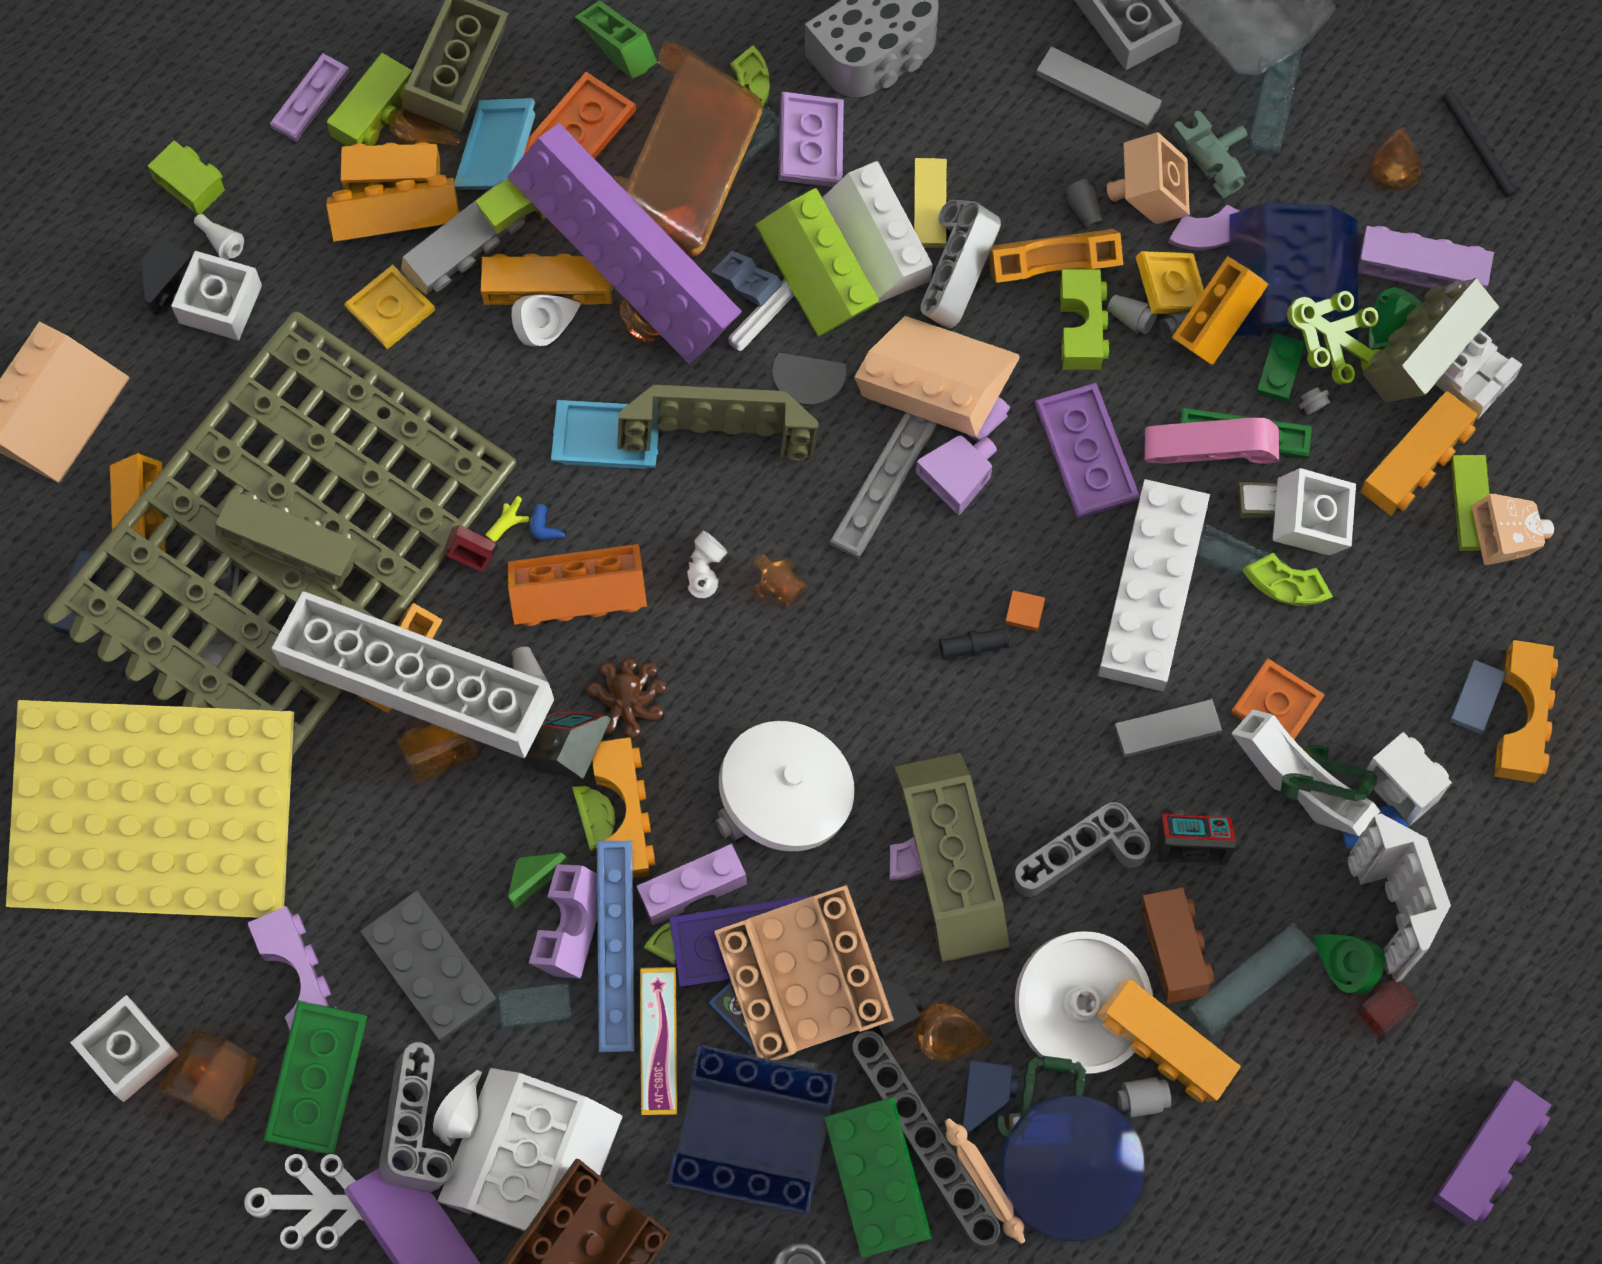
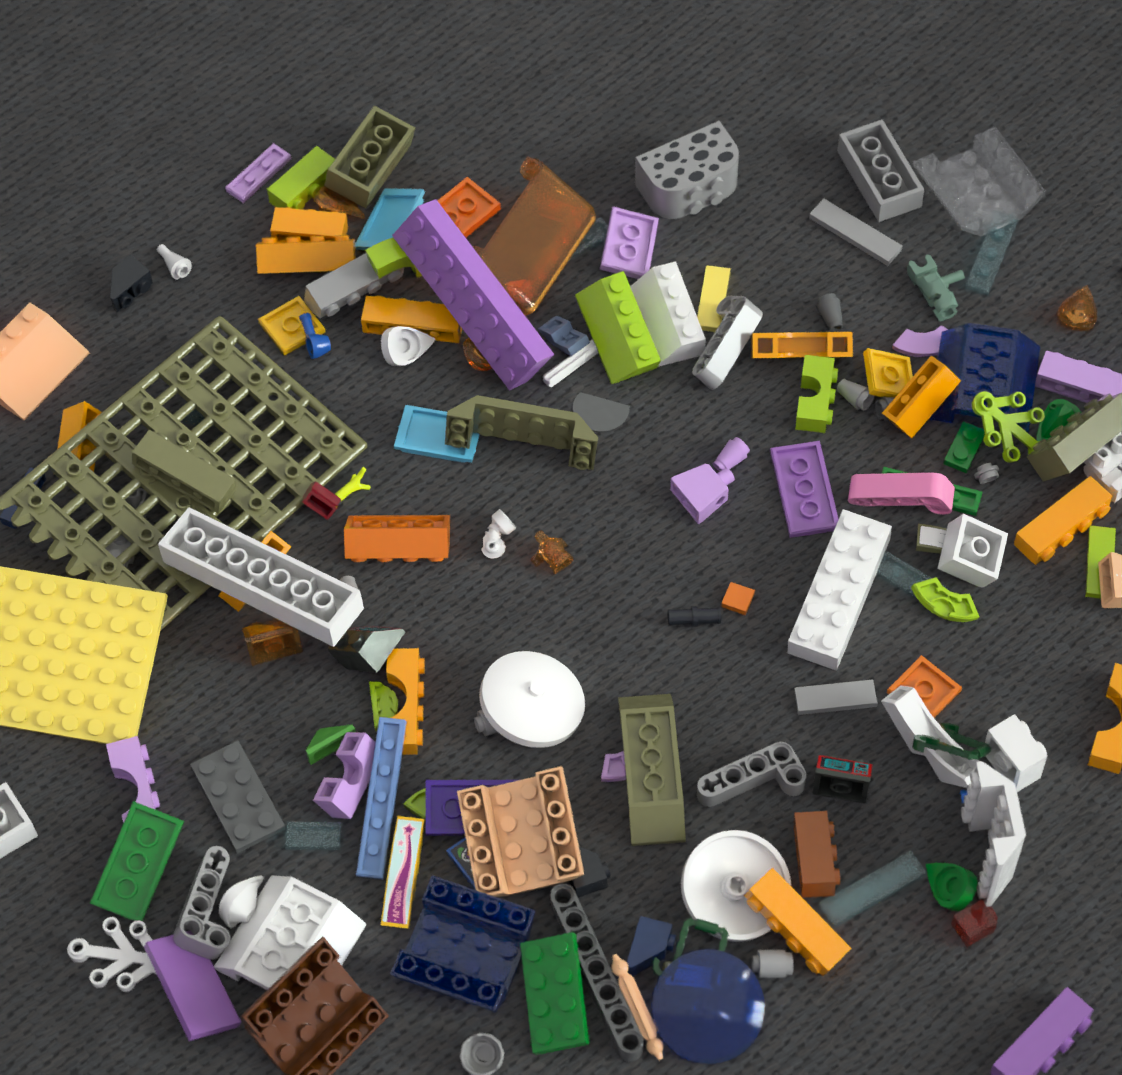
camera: 10 degrees right, 10 degrees down
lime brick [148,141,225,215] -> none
clear orange slope [158,1028,258,1122] -> none
white brick [171,251,262,341] -> none
blue animal [529,504,565,541] -> none
bright green slope [575,0,658,79] -> none
reddish brown animal [586,658,666,740] -> none
lavender arch [637,844,747,926] -> none
lime tile [728,45,770,126] -> none
light grey tile [830,331,956,559] -> none
light nougat slope [855,316,1020,437] -> none
clear orange piece [915,1003,993,1062] -> none
light nougat brick [1107,132,1190,224] -> none
sand blue tile [1449,660,1506,734] -> none
none -> blue bar [299,313,331,359]

